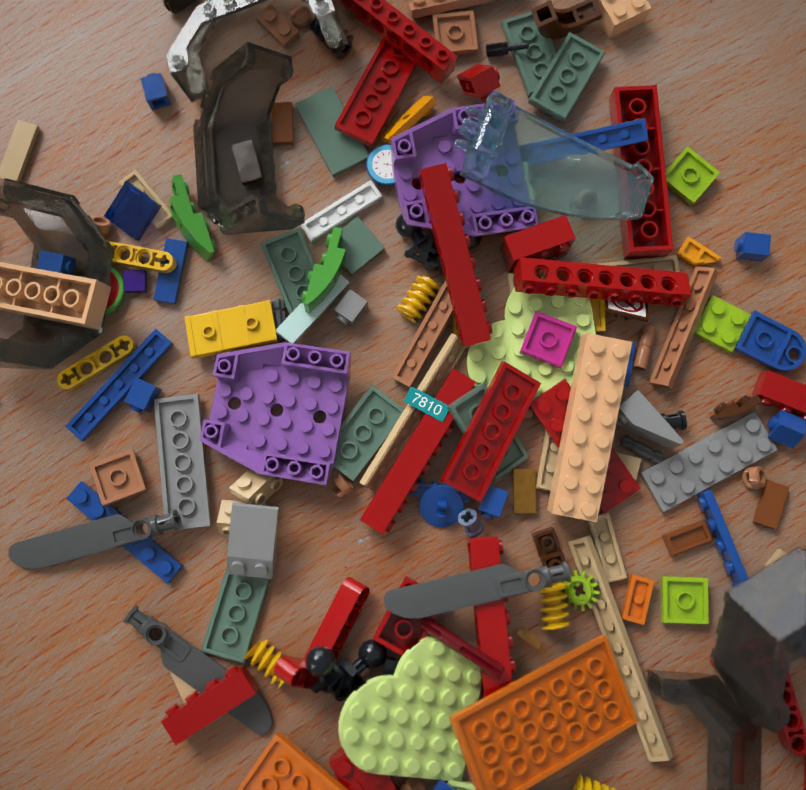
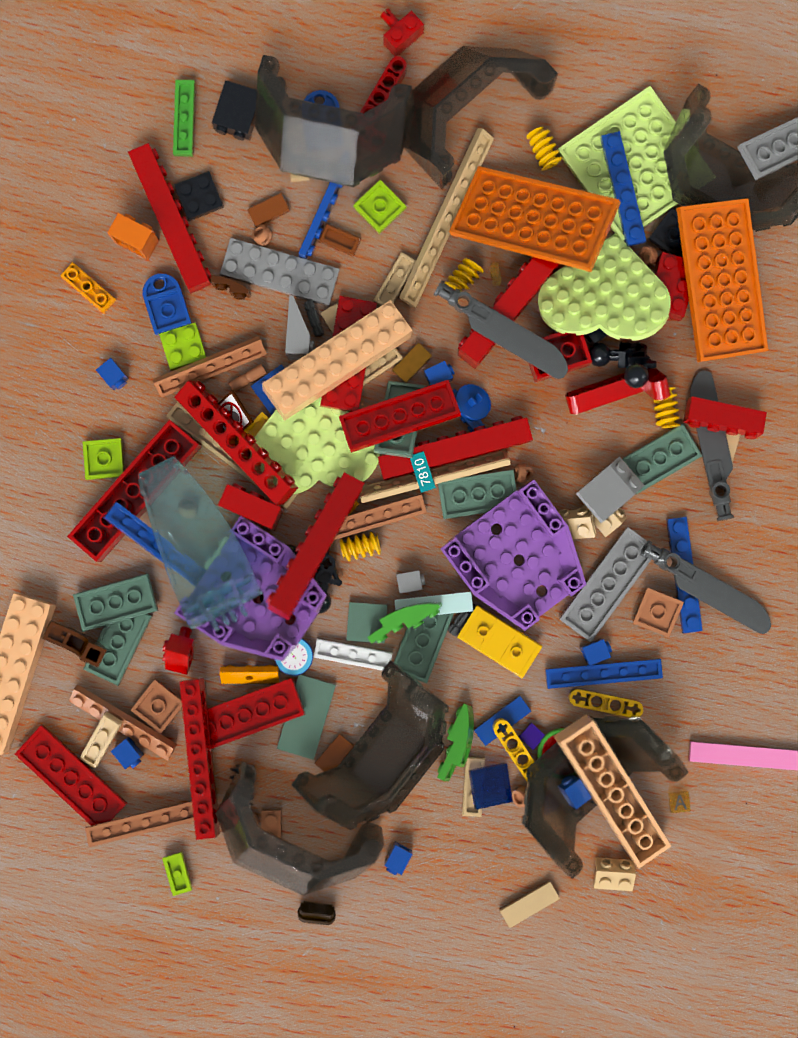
camera: 140 degrees left, 5 degrees up
dark brown tile [232,139,264,186] -> none
dark red axle [420,617,505,679] -> none
sand blue bush [458,508,484,538] -> none
black axle [486,42,529,57] -> none
dark pink tile [519,311,577,368] -> none
reddish brown slope [531,527,565,576] -> none
lime gear [563,570,600,611] -> none
orange plate [621,574,655,625] -> none
black bush [660,410,687,430] -> none
light orange tile [676,236,722,267] -> none
blue brick [767,410,806,448] -> none

